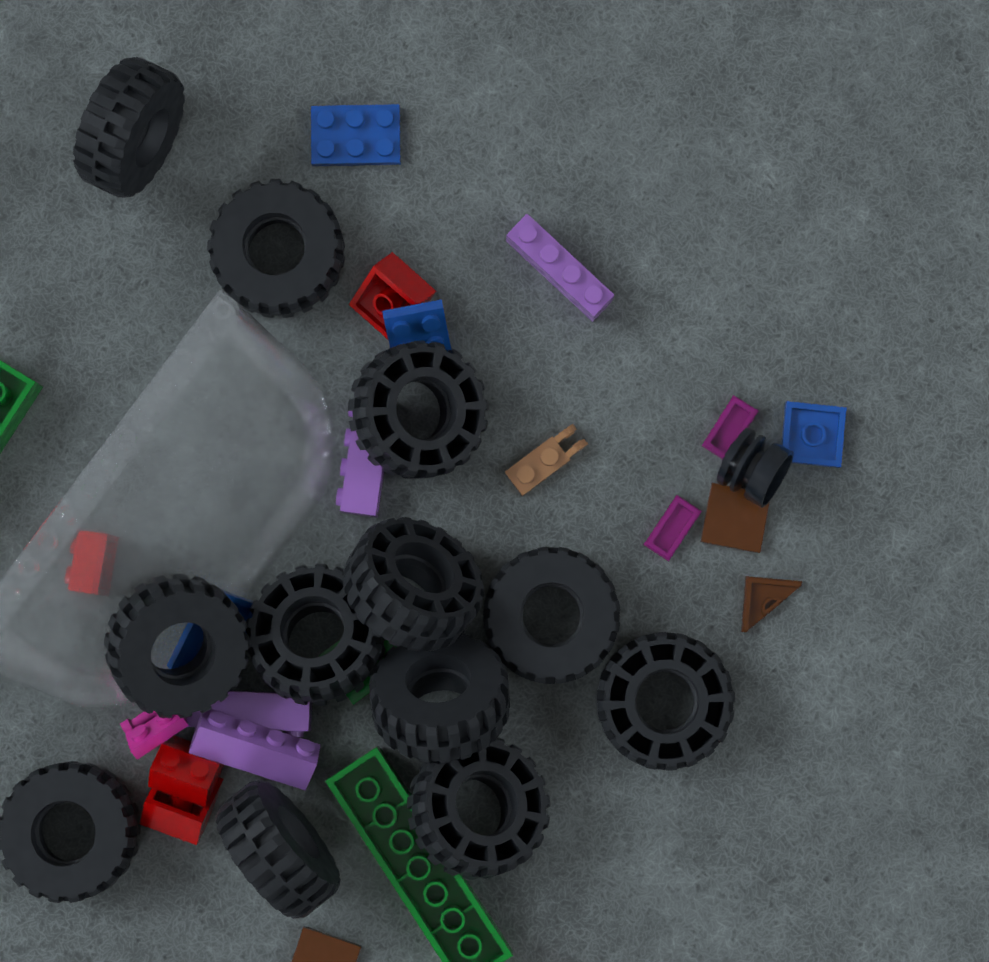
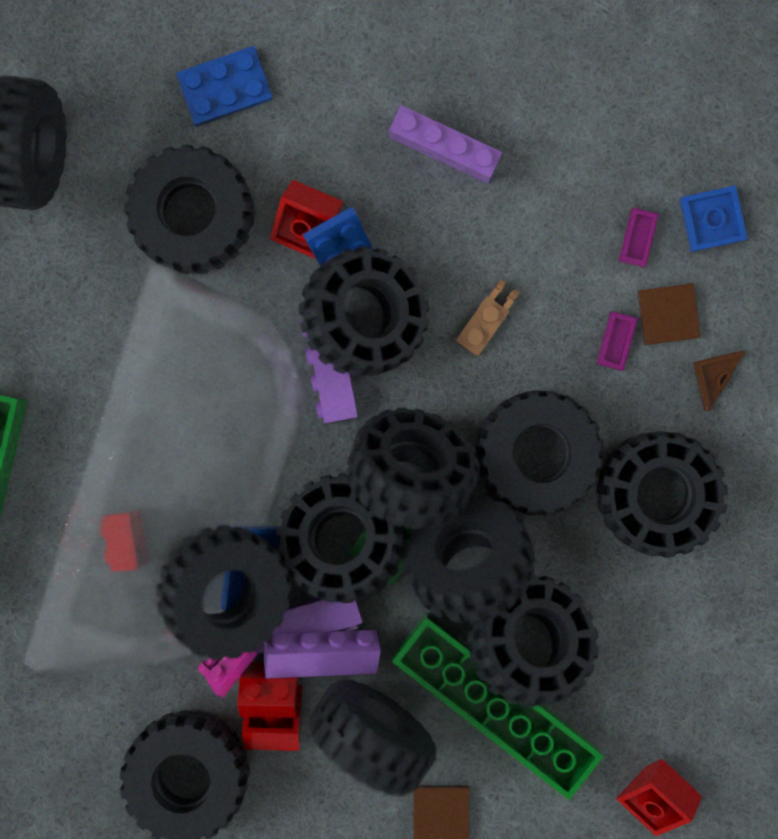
camera: 25 degrees left, 5 degrees up
black wheel [716,428,794,508] -> none

